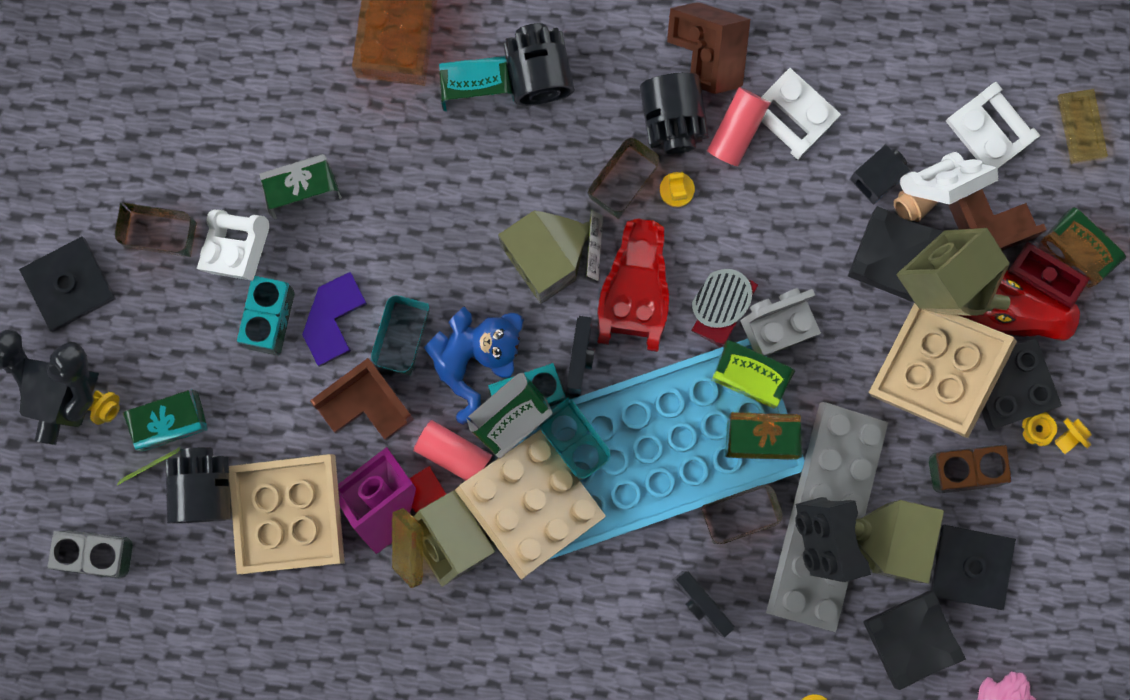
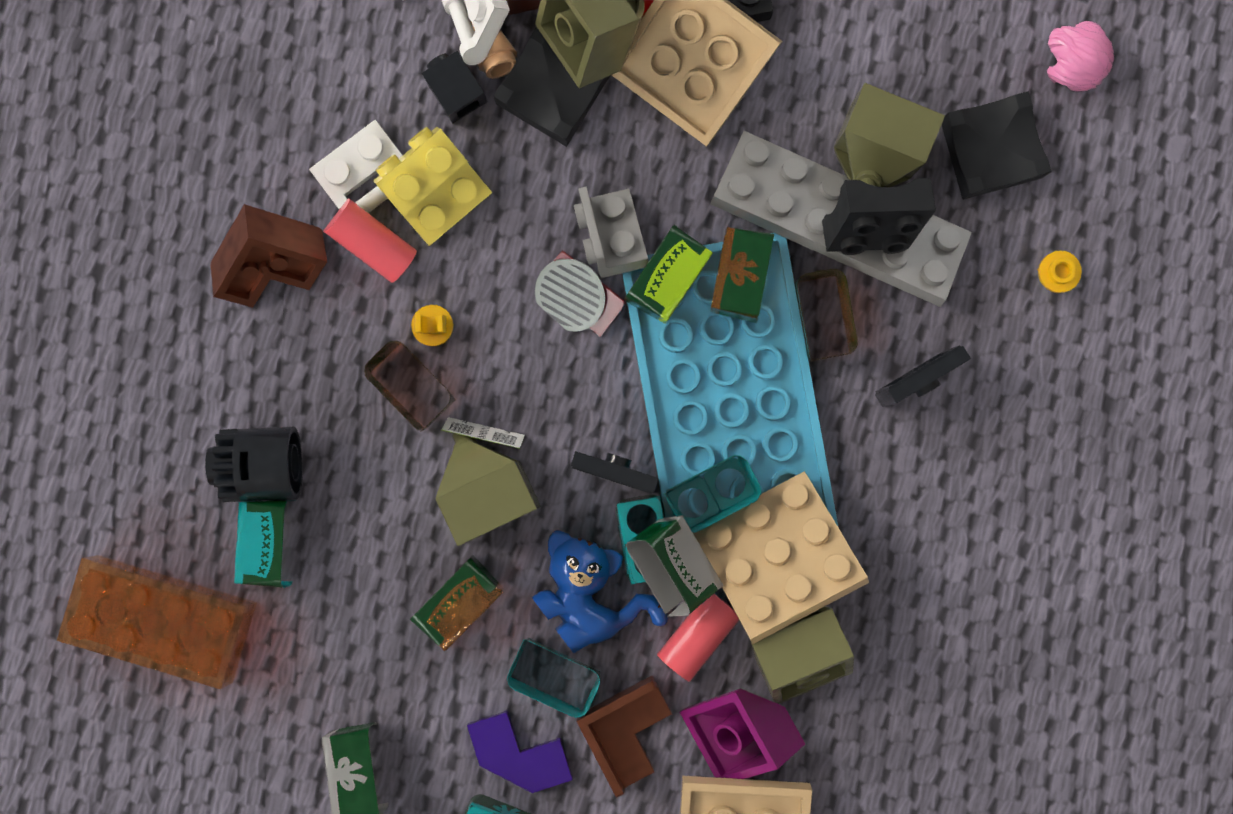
camera: 80 degrees left, 5 degrees up
clear yellow tile [392,508,424,588] -> none
red tile [409,466,446,513] -> none
red animal [597,218,669,352] -> none
black gear [640,72,709,155] -> none
reddish brown piece [929,445,1012,493] -> none
black plate [931,525,1016,610] -> none
none -> light yellow plate [373,127,492,246]
none -> piece [410,555,504,651]

